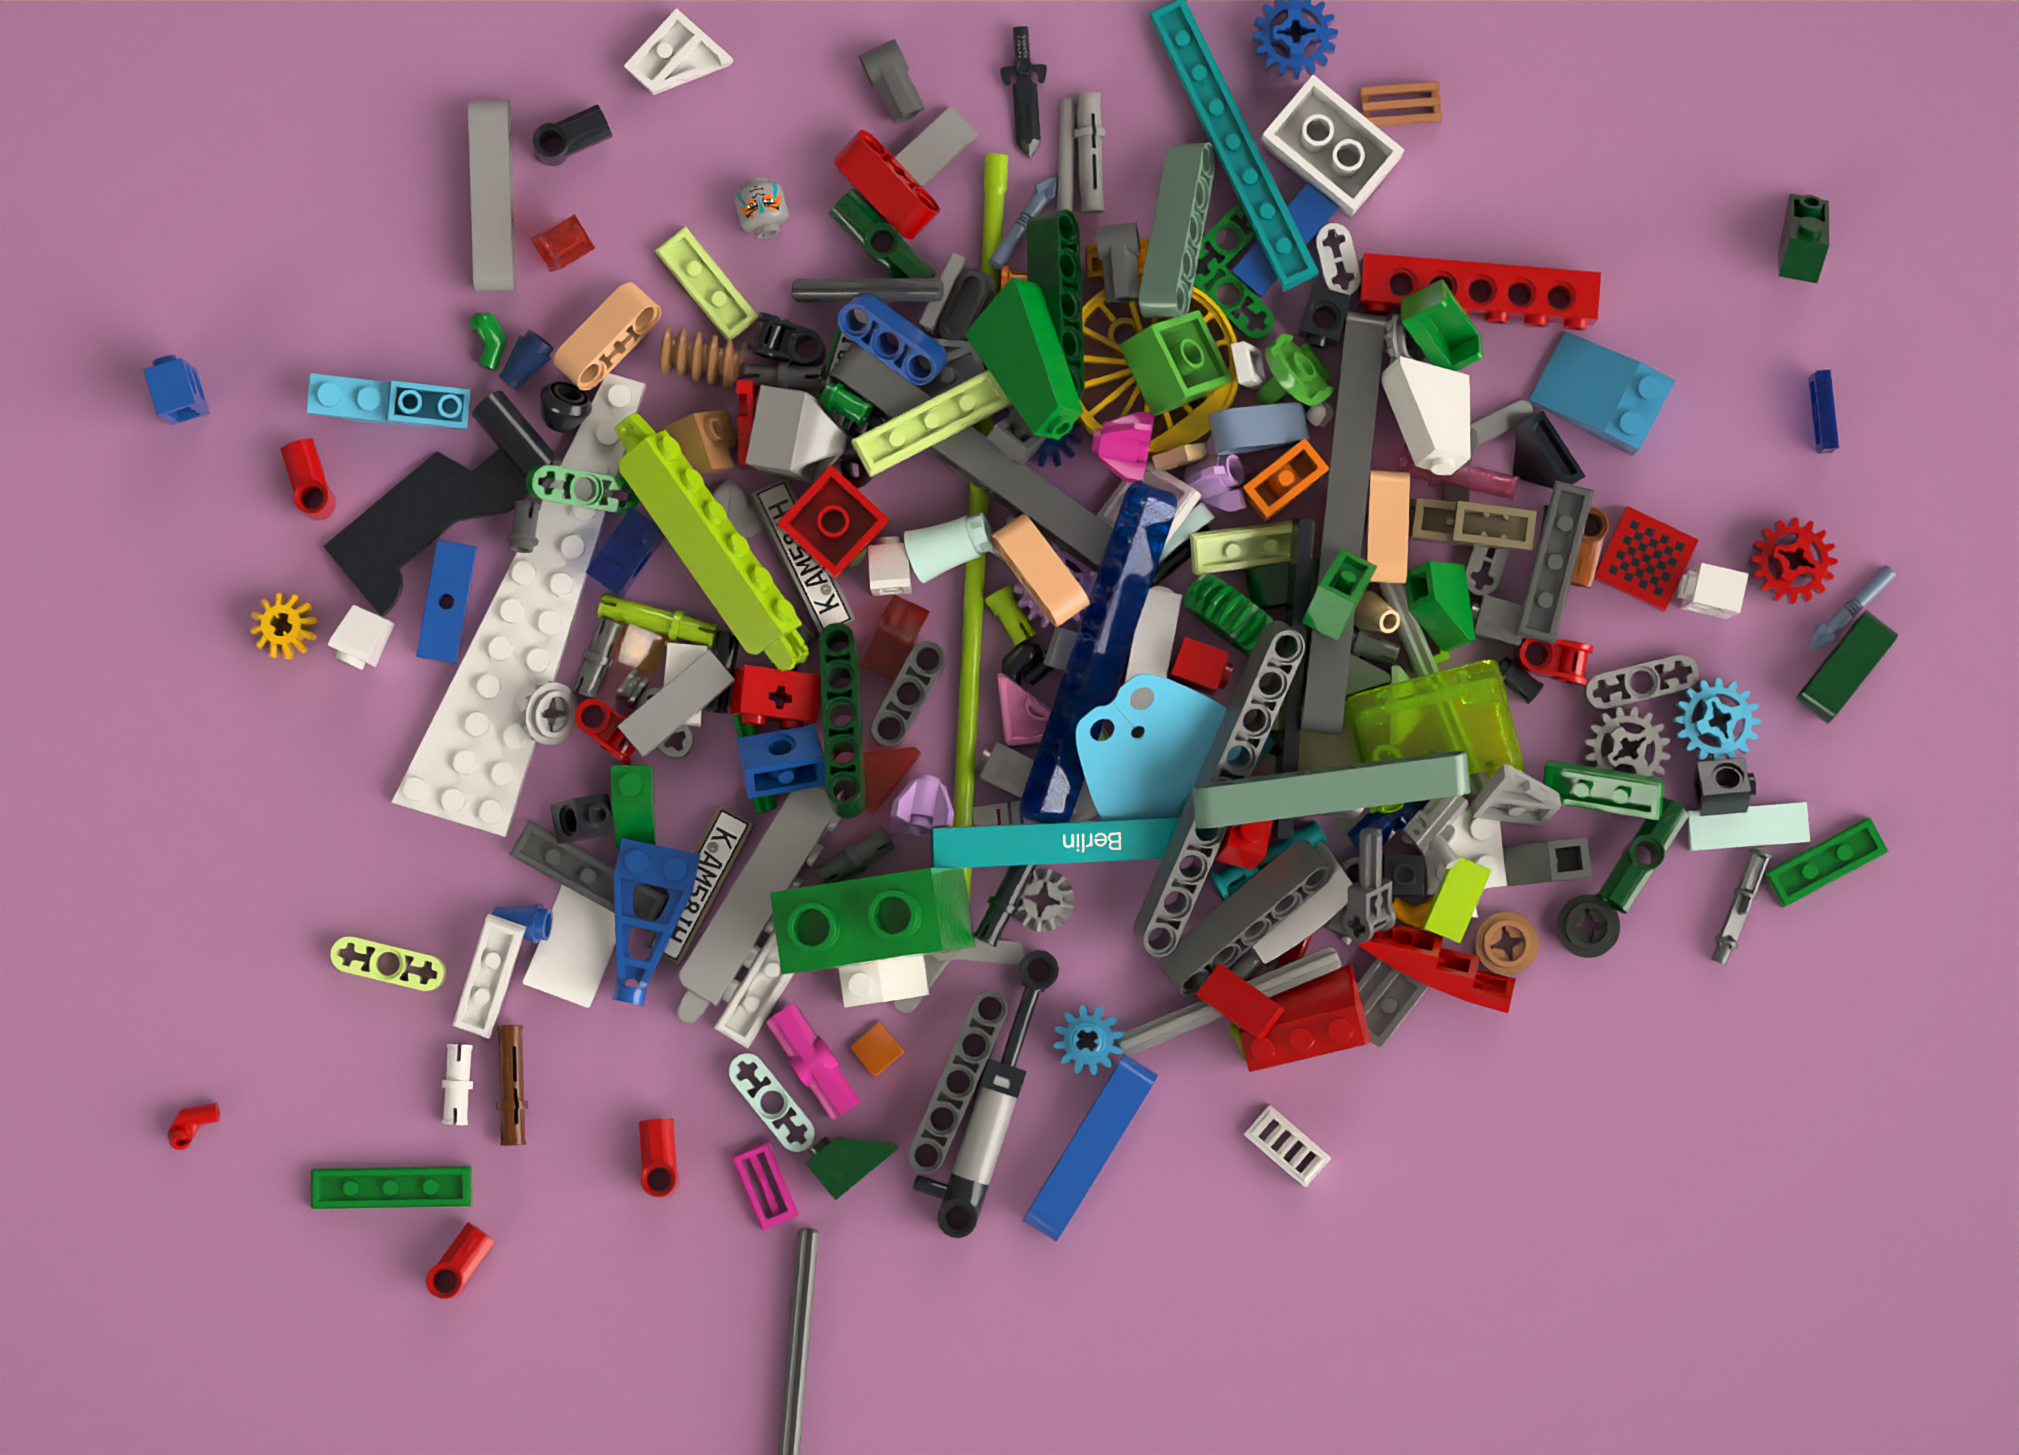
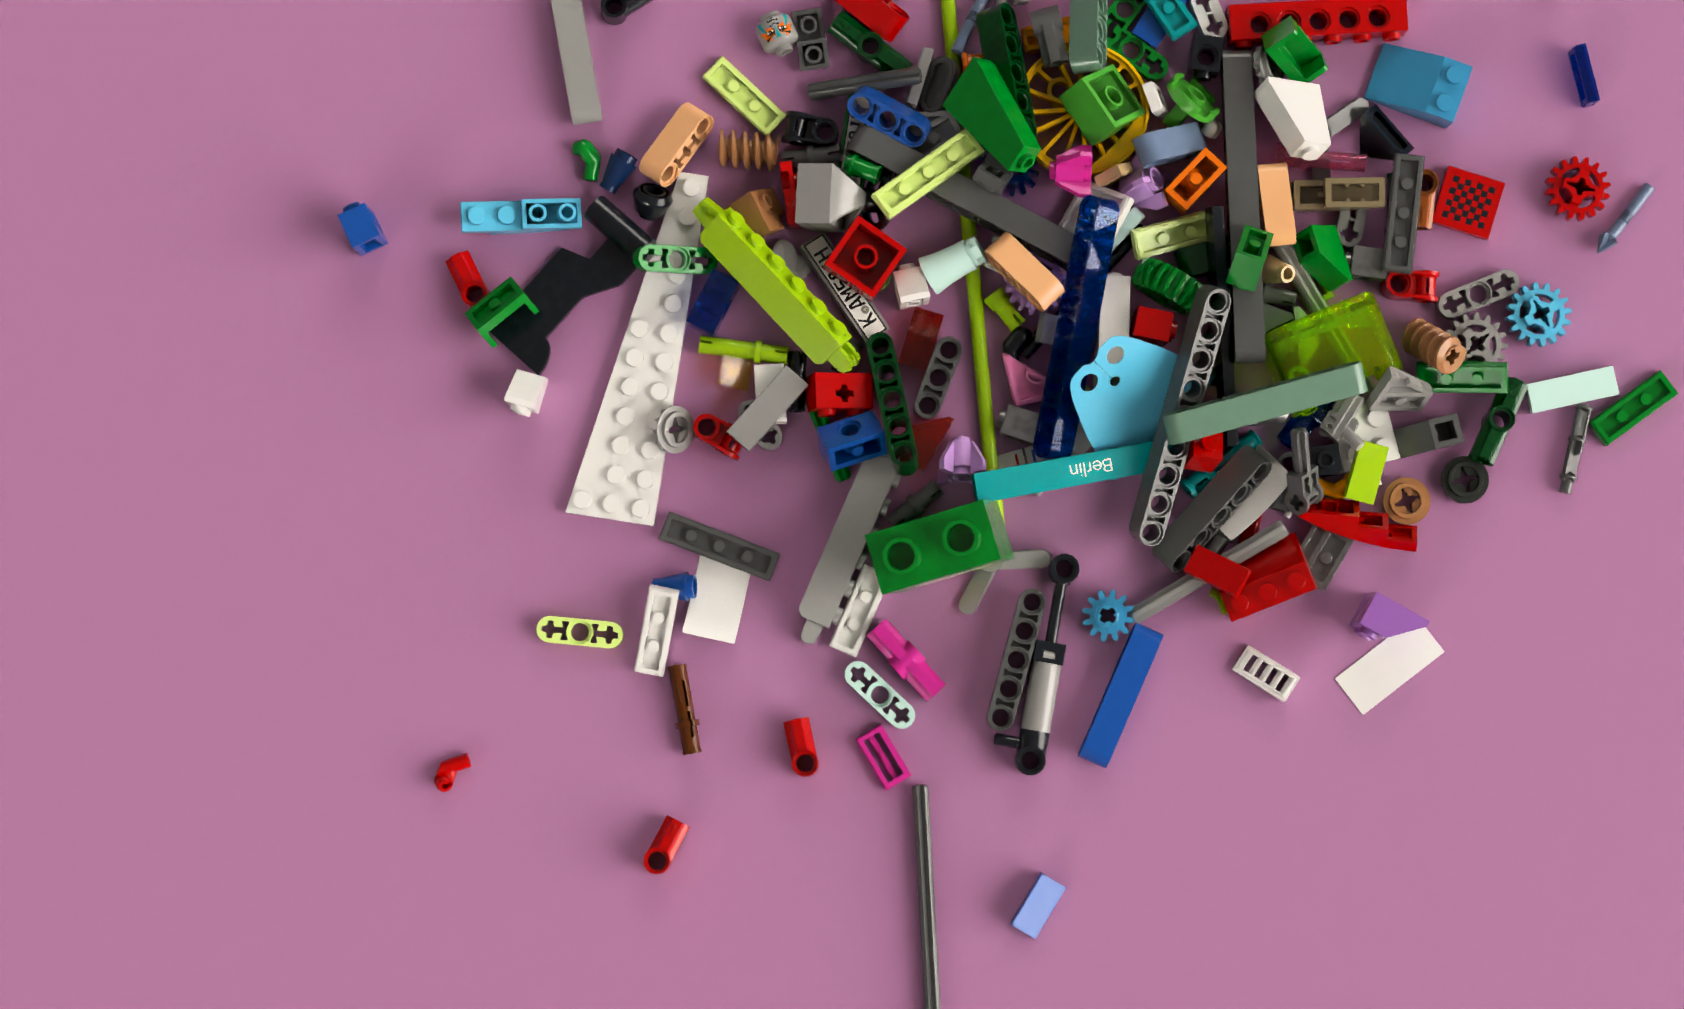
camera: 10 degrees left, 0 degrees up
yellow gear [250,592,319,660] -> none
green tile [311,1166,473,1209] -> none
blue tile [416,540,478,664] -> none
white pin [441,1044,473,1125] -> none
dark grey pin [507,500,541,553] -> none
clear red brick [530,214,595,272] -> none
black brick [550,793,615,844] -> none
dark grey pin [572,617,624,699] -> none
green slope [611,765,656,847] -> none
blue plate [612,838,701,1006] -> none
dark grey bush [615,668,651,708] -> none
tile [645,806,755,965] -> none
dark green slope [806,1136,899,1200] -> none
white slope [839,956,930,1008] -> none
orange slope [850,1021,905,1078] -> none
black pin [973,864,1038,948] -> none
light grey gear [1015,868,1074,932] -> none
black pin [1491,656,1544,704] -> none
white brick [1677,563,1749,619] -> none
black brick [1693,758,1756,816] -> none
dark green beam [1796,610,1898,724] -> none
none -> green panel [464,276,539,348]
none -> dark grey slope [791,8,830,71]
none -> slope [1010,872,1066,939]
none -> white sticker [1335,627,1445,715]
none -> medium lavender slope [1349,592,1430,641]
none -> medium nougat piece [1401,317,1467,374]

